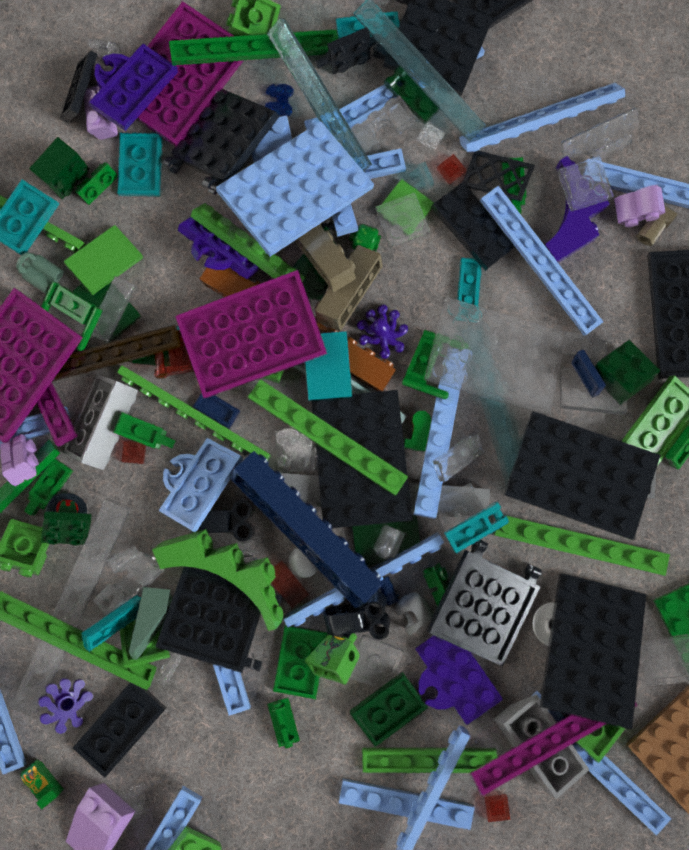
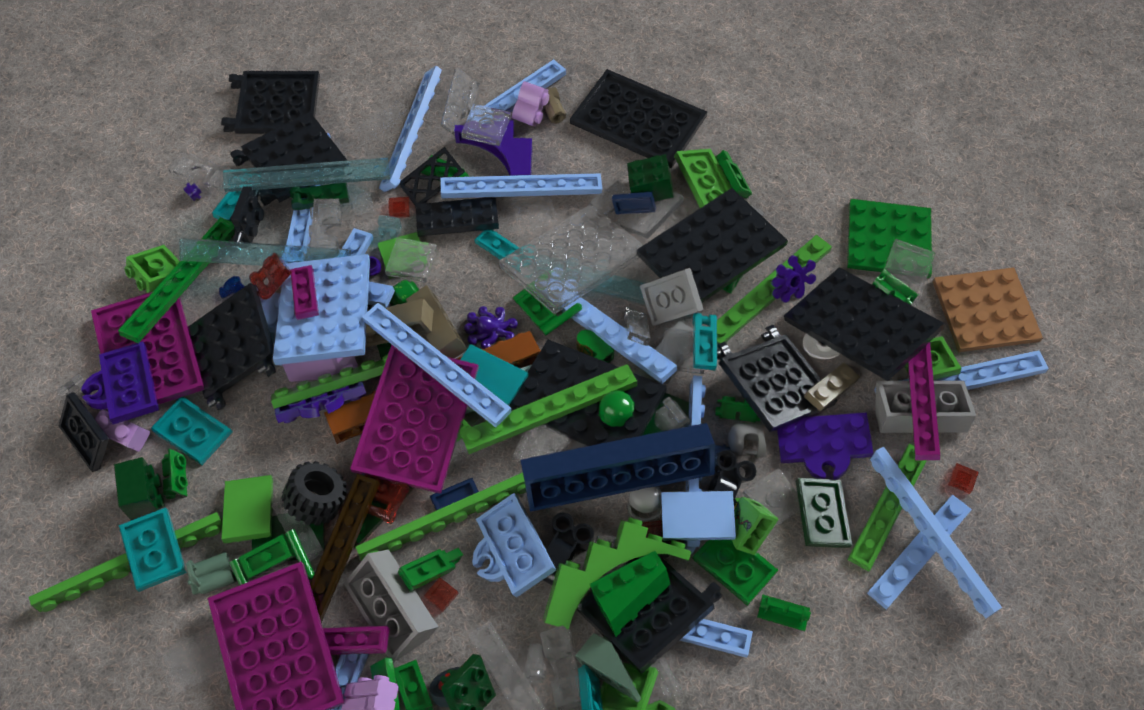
camera: 60 degrees left, 25 degrees down
none -> clear red plate [249,252,292,299]
none -> black tyre [281,461,347,526]
none -> magenta tile [290,265,319,320]
none -> light blue plate [362,303,511,428]
none -> dark purple plate [369,256,382,276]
none -> green wedge [590,551,670,637]
none -> green hair [599,390,635,427]
none -> light grey plate [640,268,704,326]
none -> light blue tile [661,491,736,541]
none -> dark purple animal [771,255,816,303]
none -> dark tan plate [804,362,860,412]
none -> green hinge [872,269,919,305]

